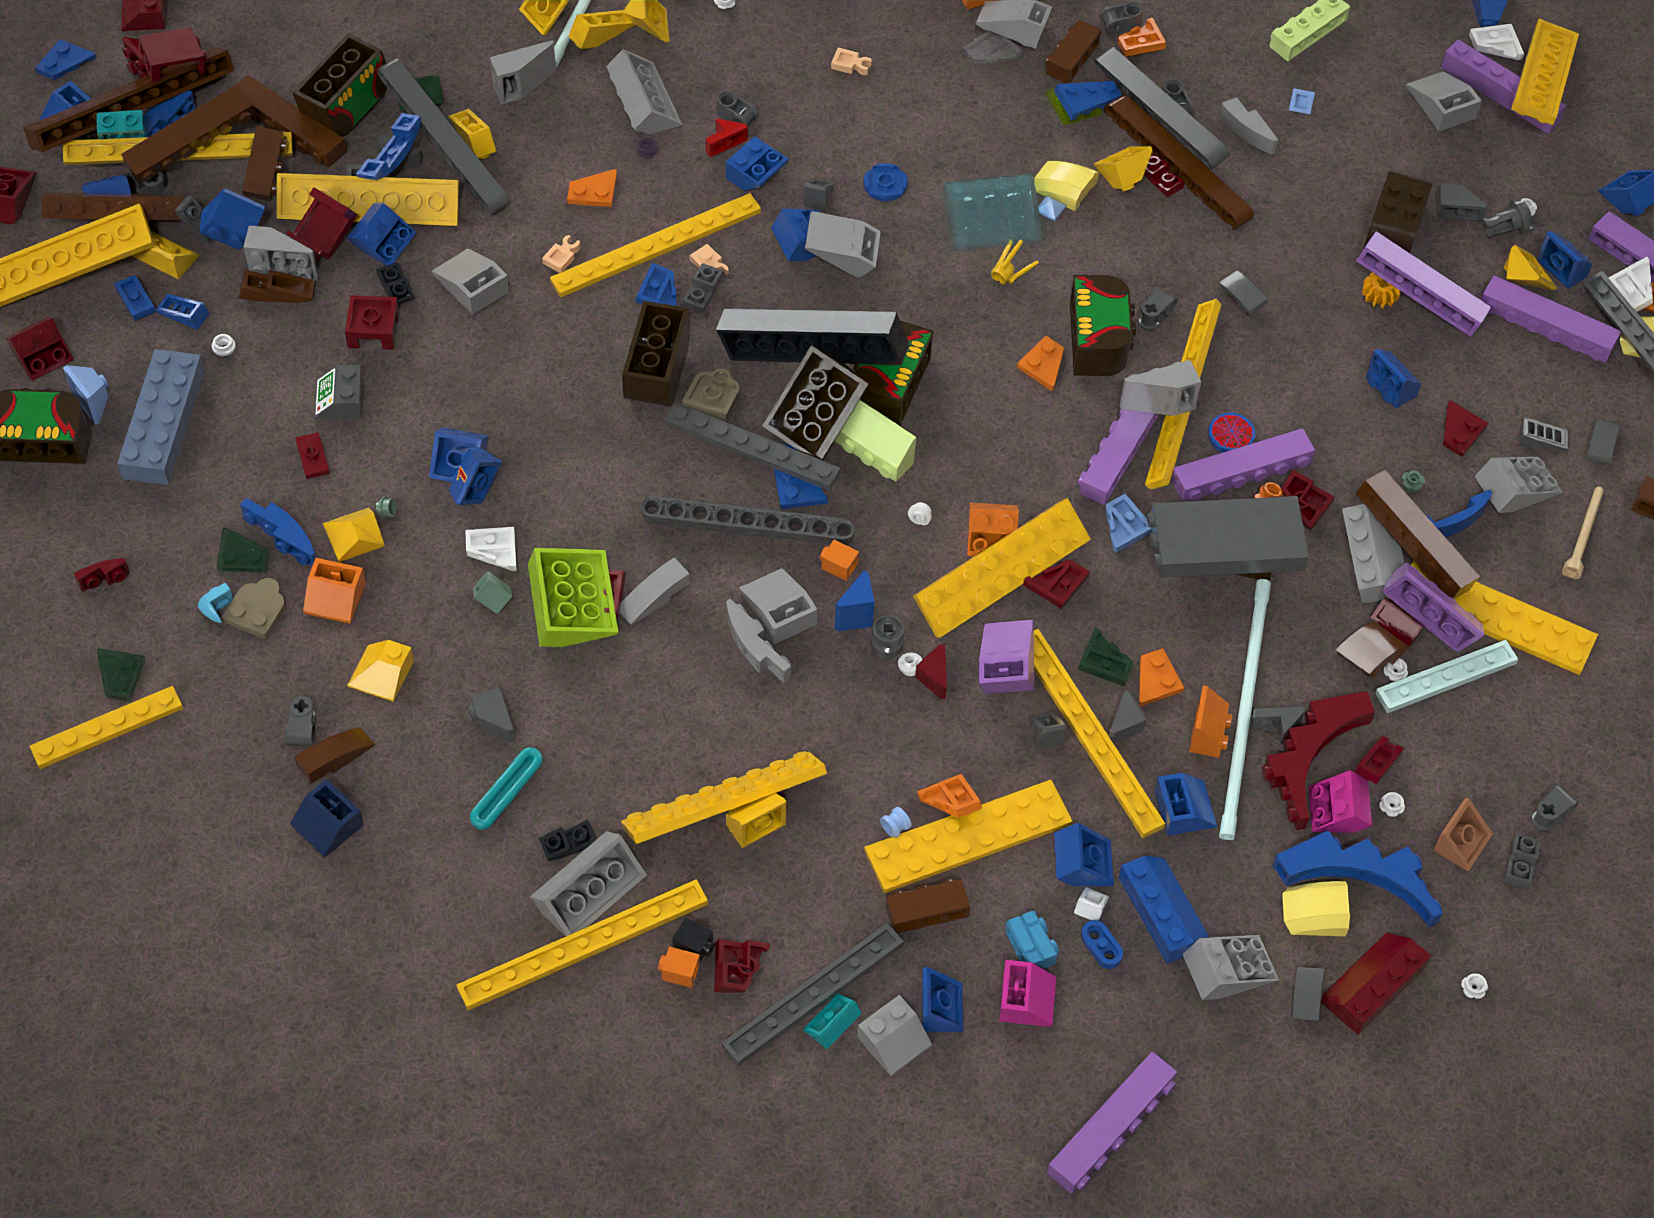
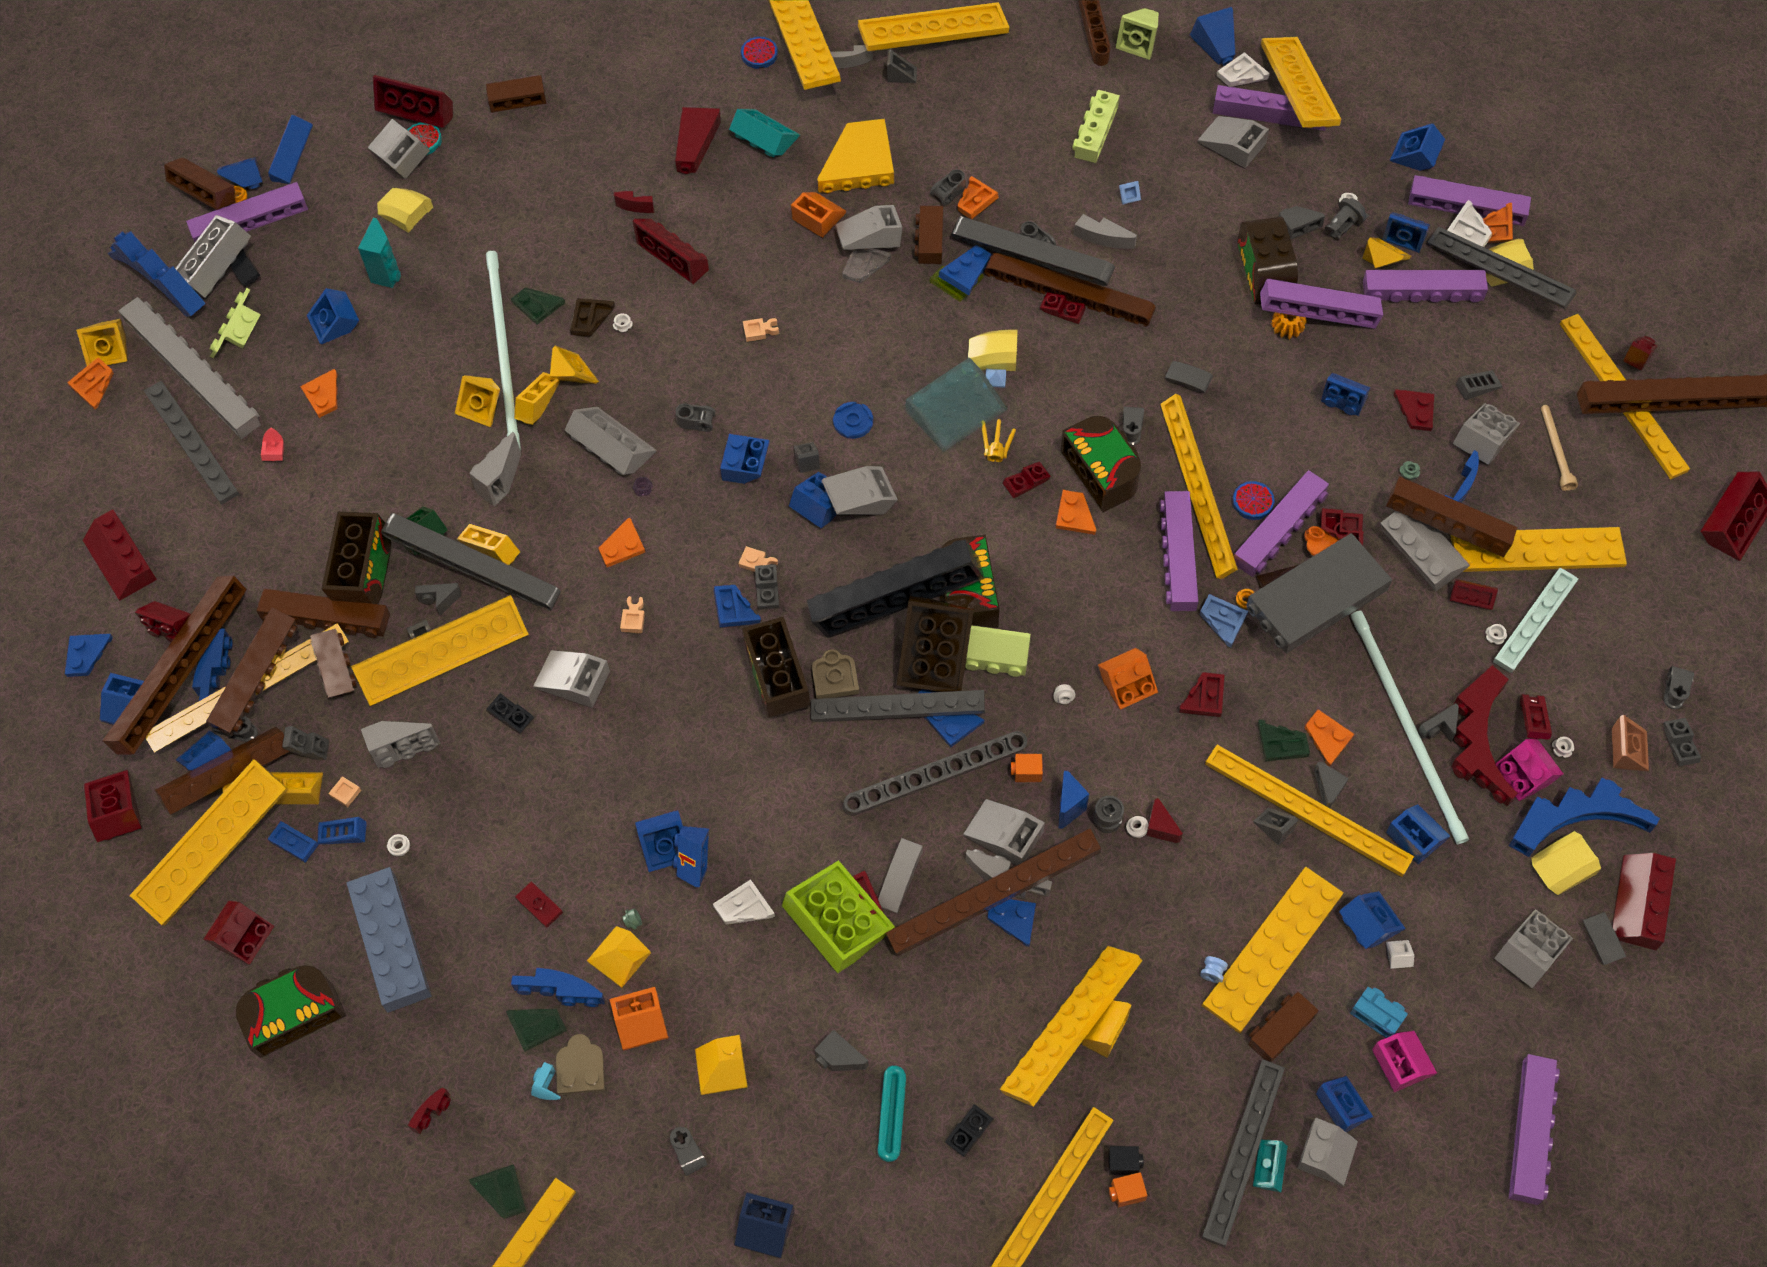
camera: 25 degrees left, 5 degrees up
light blue slope [63,365,109,425] -> none
teal bracket [97,110,147,139] -> none
dark red panel [139,27,207,82] -> none
blue slope [199,188,265,249] -> none
reddish brown slope [239,270,315,303] -> none
dark red panel [286,187,358,260] -> none
reddish brown slope [294,727,375,784] -> none
dark grey slope [314,365,364,419] -> none
dark red panel [345,295,399,350] -> none
blue slope [347,203,417,266] -> none
blue slope [356,113,421,180] -> none
sand green panel [472,571,513,613] -> none
light grey slope [530,831,647,937] -> none
yellow plate [550,193,761,298] -> none
red slope [705,119,748,158] -> none
dark red slope [714,939,770,993] -> none
yellow plate [913,498,1091,638] -> none
orange wing [917,774,982,818] -> none
medium lavender slope [979,620,1034,694] -> none
blue plate [1081,920,1123,969] -> none
yellow slope [1094,146,1152,191] -> none
light grey slope [1119,360,1201,416] -> none
blue slope [1119,856,1210,964] -> none
orange slope [1189,685,1232,758] -> none
slope [1336,622,1409,679] -> none
medium lavender slope [1382,563,1484,652] -> none
white plate [1461,974,1488,999] -> none
dark grey slope [1587,419,1620,463] -> none
none -> light nougat plate [329,776,362,808]
none -> reddish brown brick [886,829,1101,956]
none -> blue wing [987,899,1036,947]
none -> dark red slope [1003,461,1051,498]

